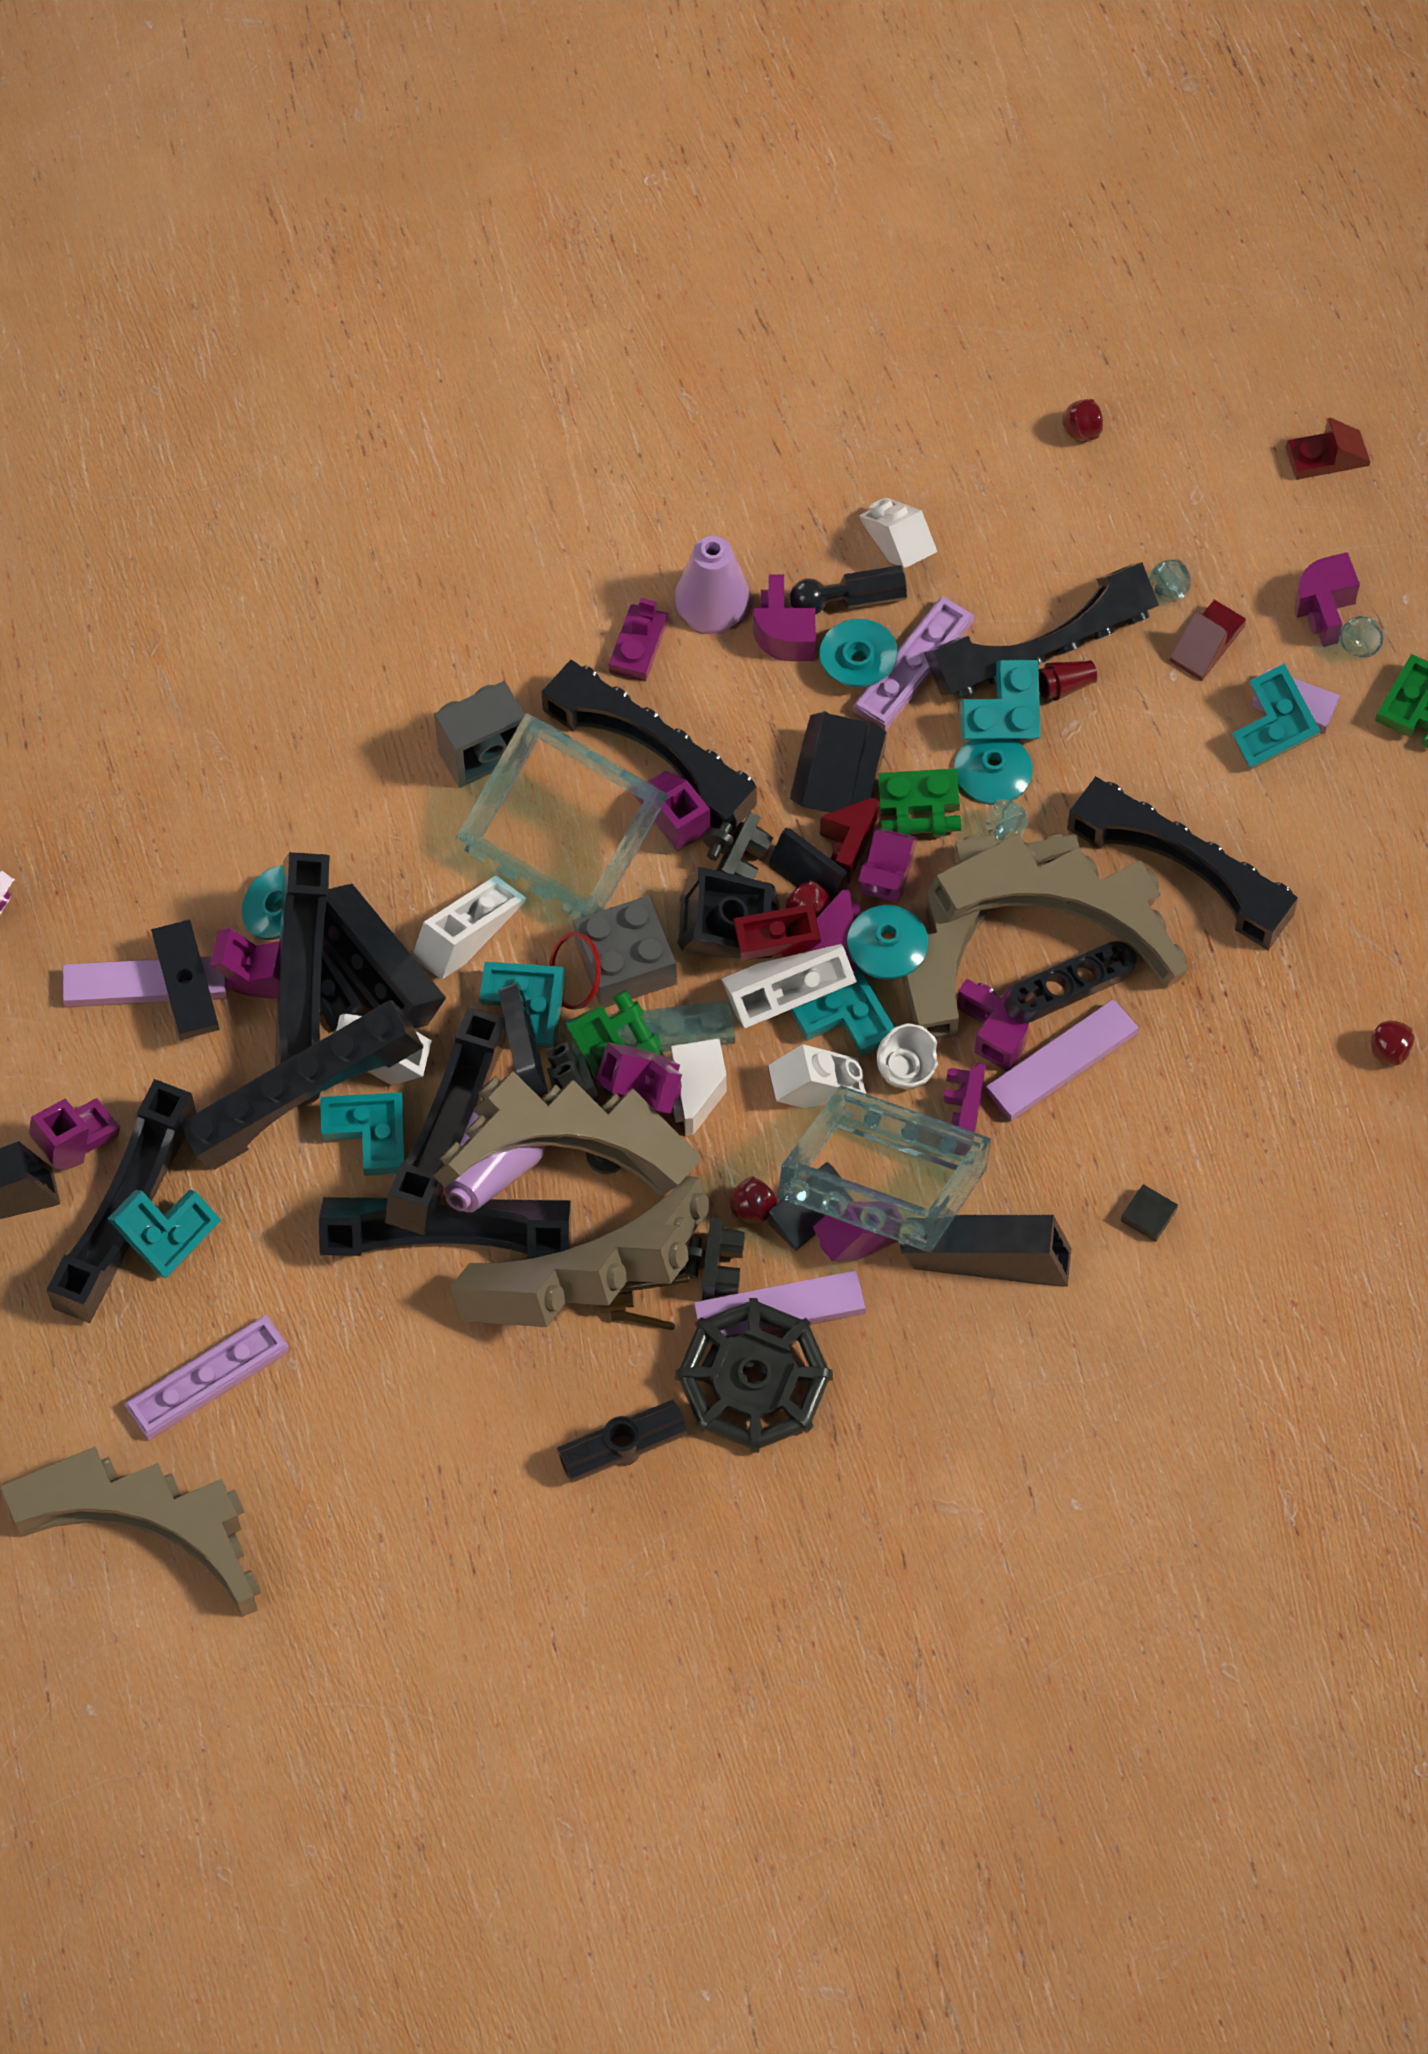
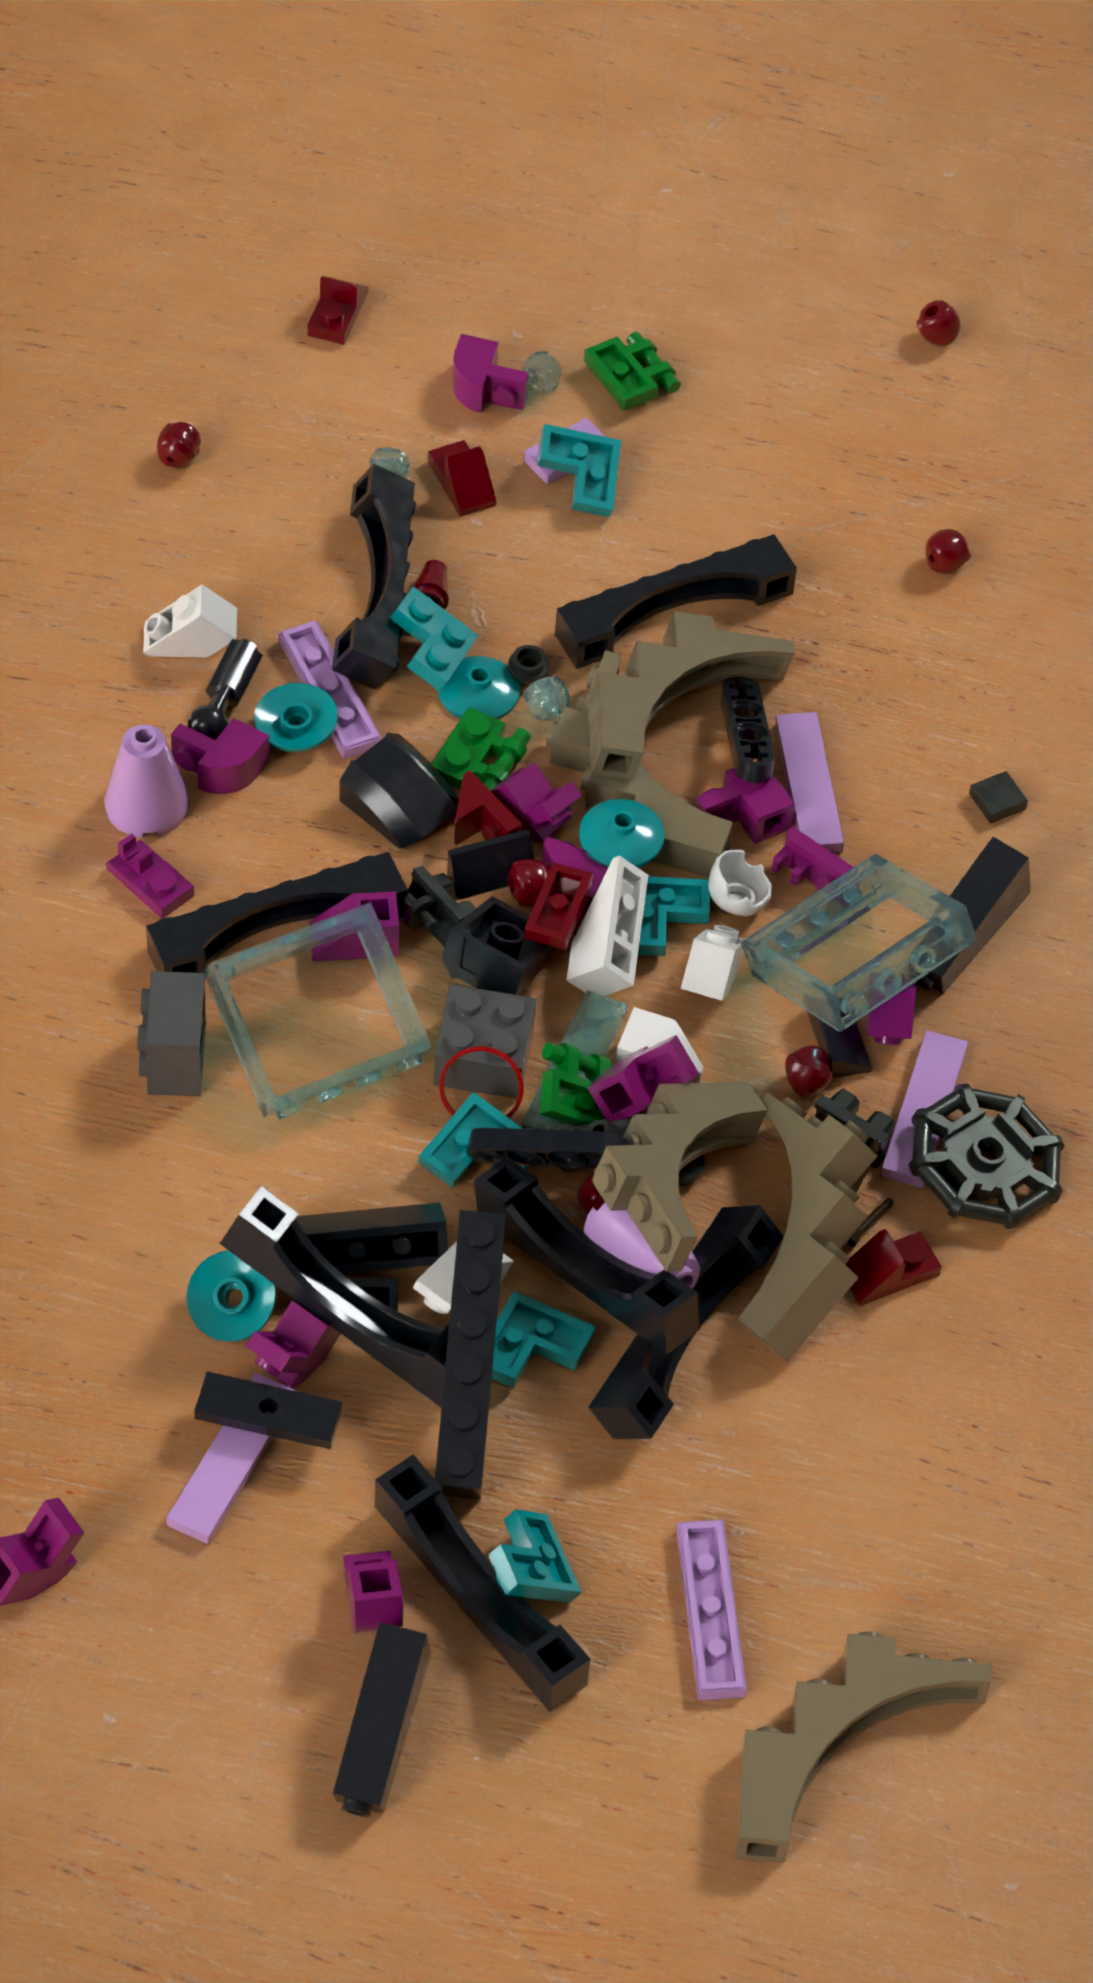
camera: 65 degrees left, 10 degrees down
white slope [412,875,526,980] -> none
black piece [557,1399,688,1483] -> none
none -> pearl dark grey plate [508,645,549,684]
none -> dark red slope [845,1229,942,1306]

